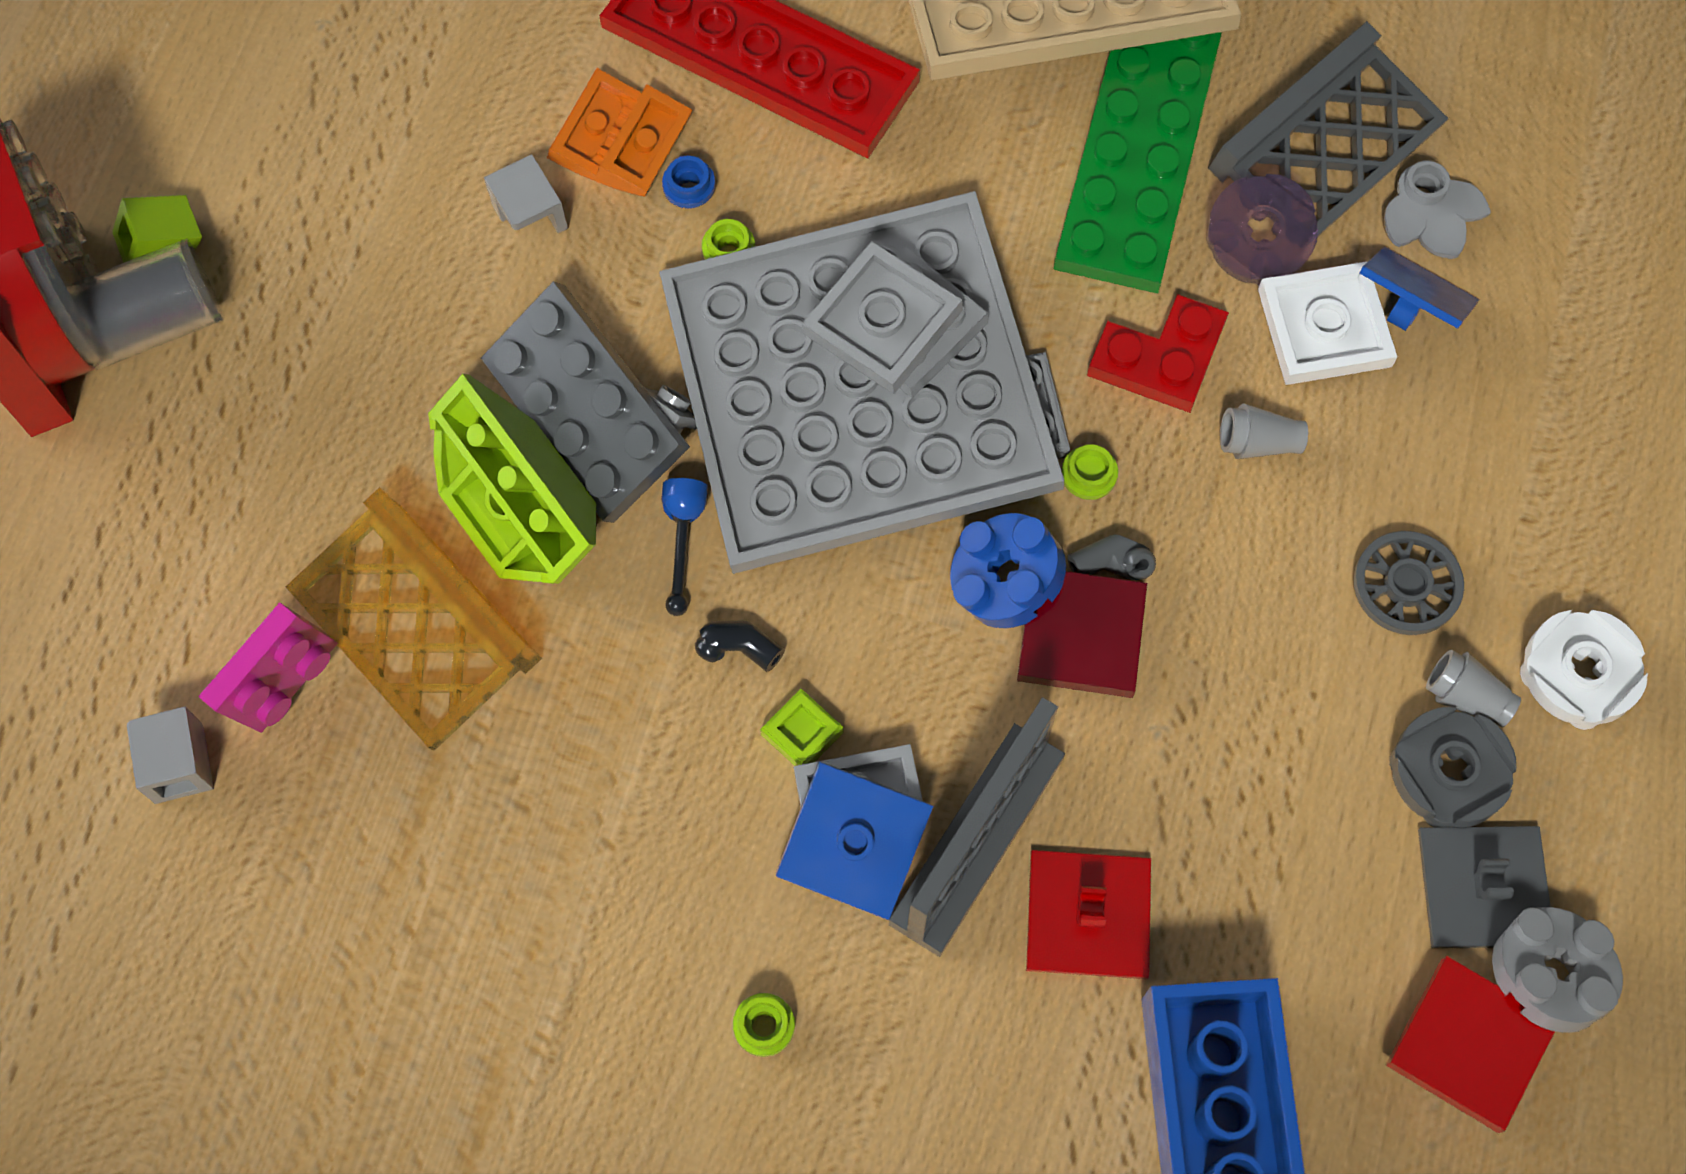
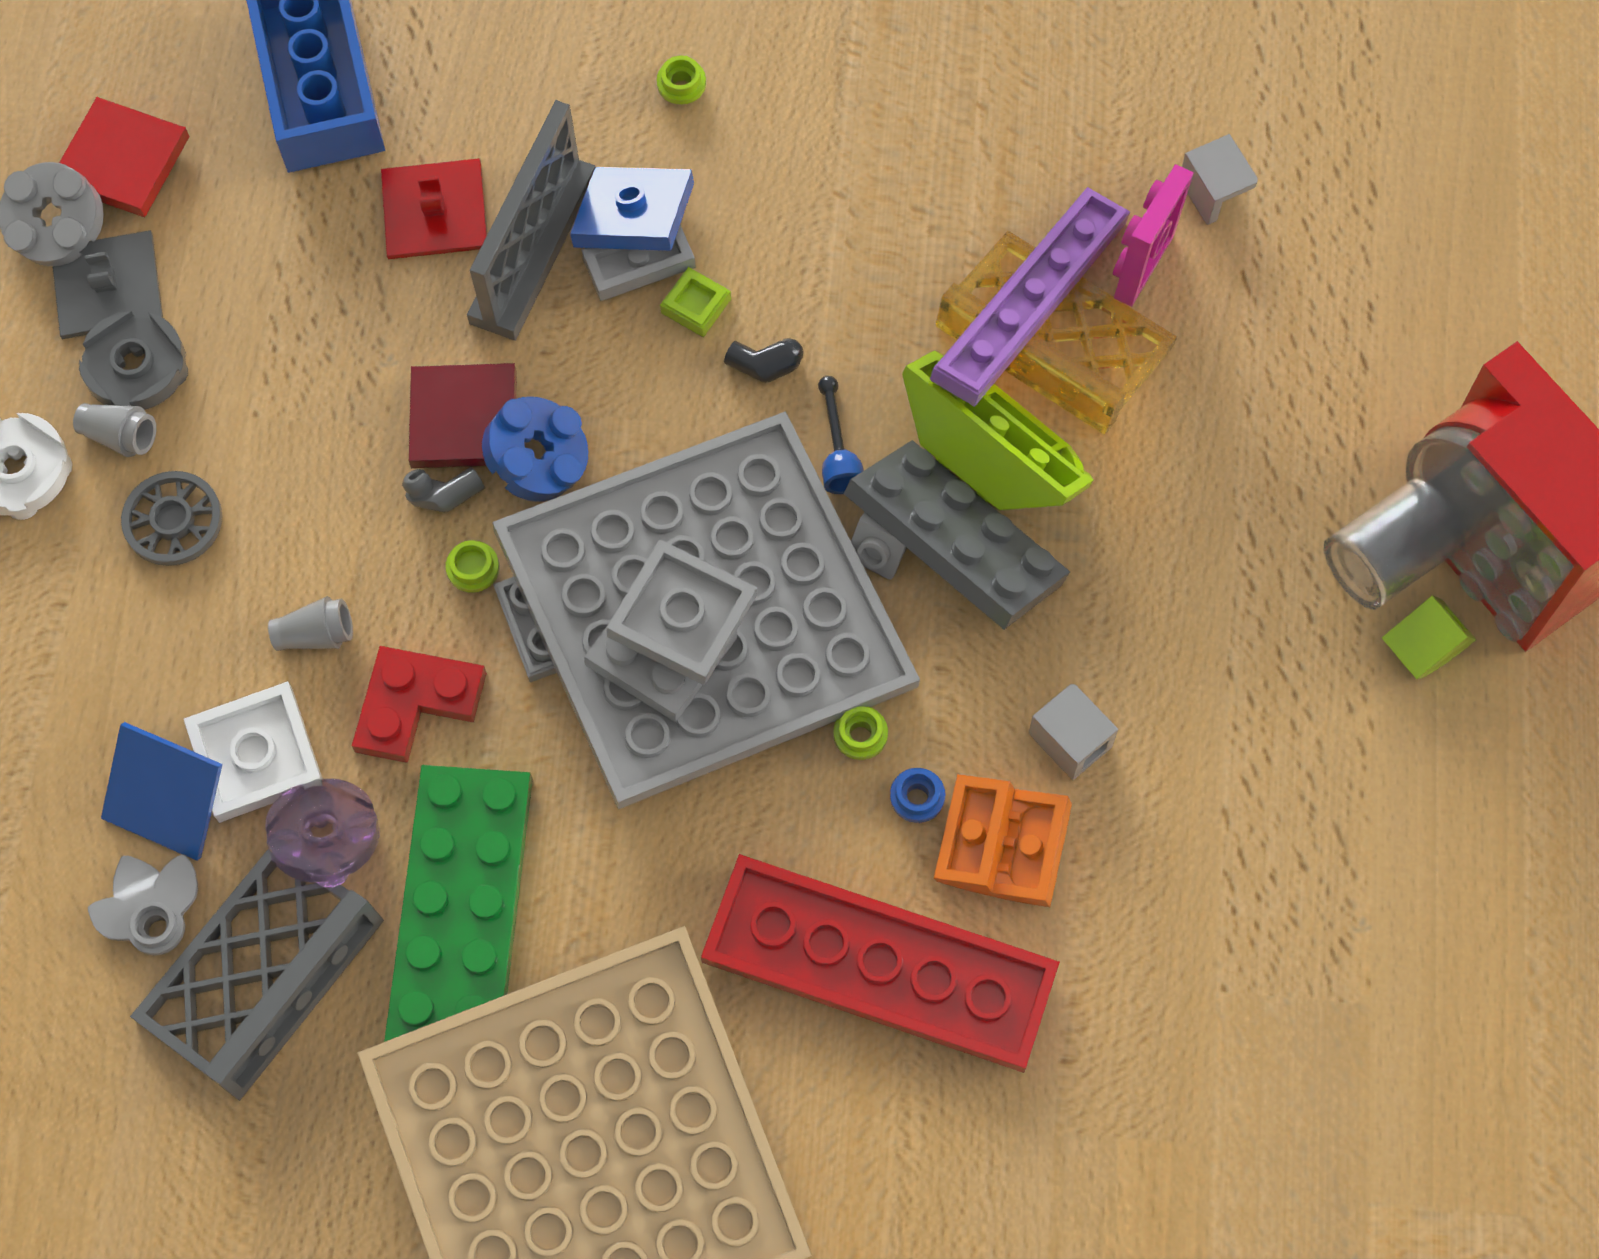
camera: 170 degrees right, 0 degrees up
none -> medium lavender tile [930,187,1130,407]

